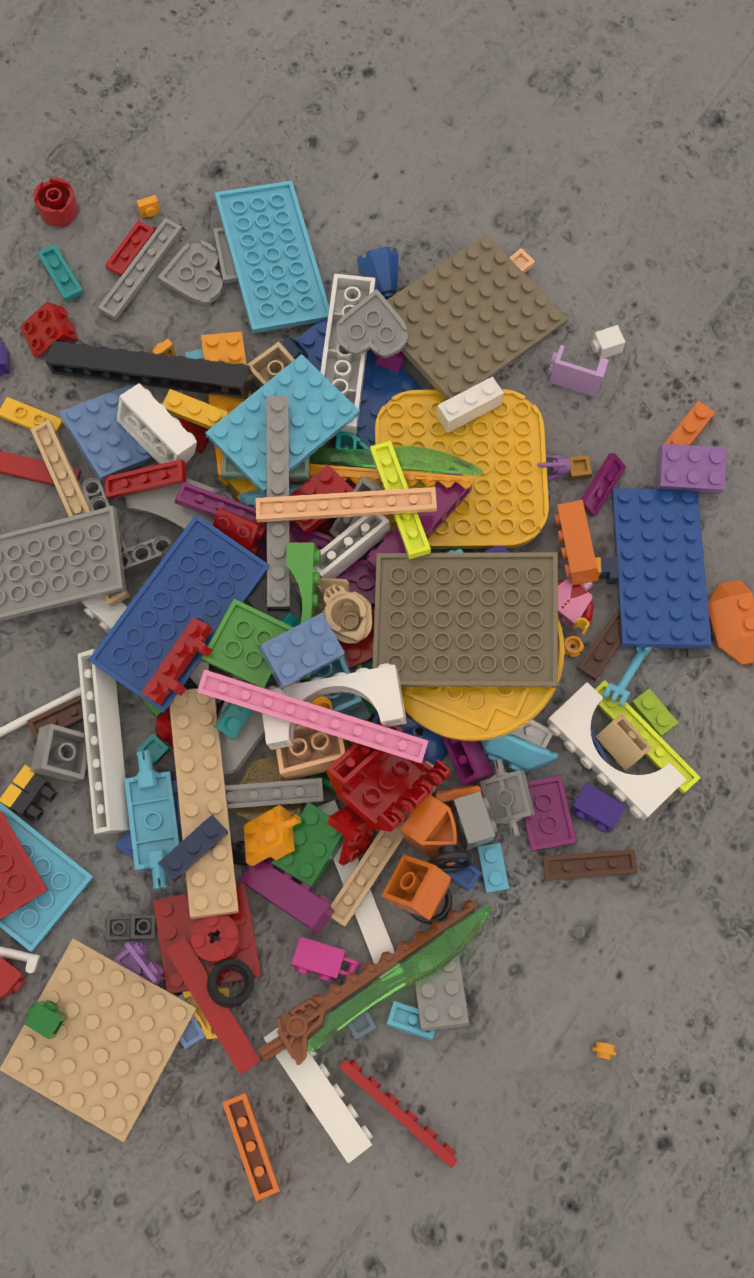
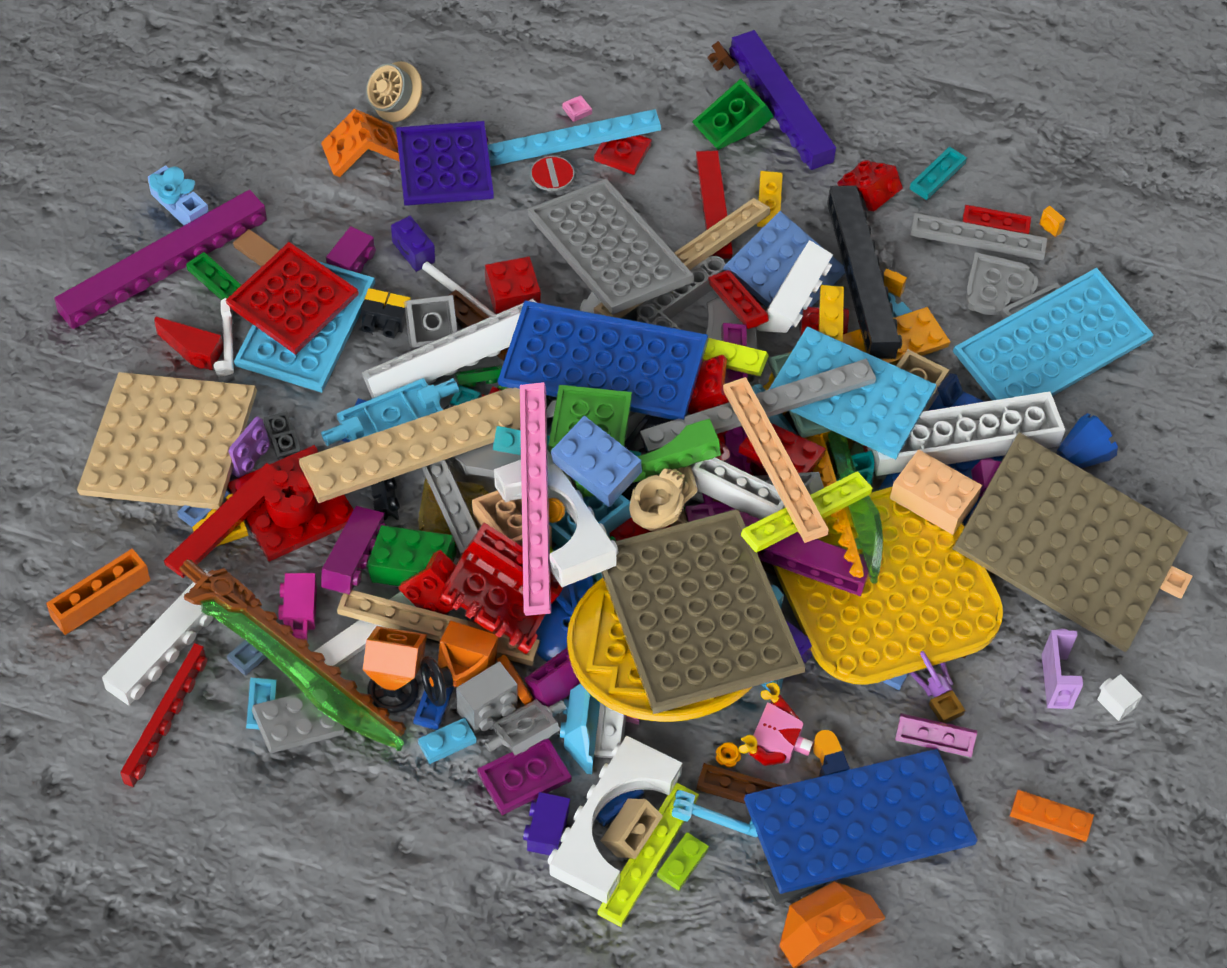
camera: 70 degrees right, 15 degrees down
green brick [24,1000,67,1039] -> none
red brick [33,177,78,227] -> none
red hinge [142,617,213,705] -> none
dark blue plate [158,815,228,882] -> none
black tyre [207,958,255,1008] -> none
light orange plate [243,805,301,866] -> none
light grey plate [336,289,408,358] -> none
white brick [436,376,504,433] -> none
reddish brown plate [542,849,638,881] -> none
orange brick [554,500,599,586] -> none
light orange plate [592,1042,617,1060] -> none
medium lavender brick [656,444,727,494] -> none
none -> green plate [455,365,502,388]
none -> red brick [485,256,541,314]
none -> neon yellow plate [702,338,769,377]
none -> light nougat brick [890,449,982,535]

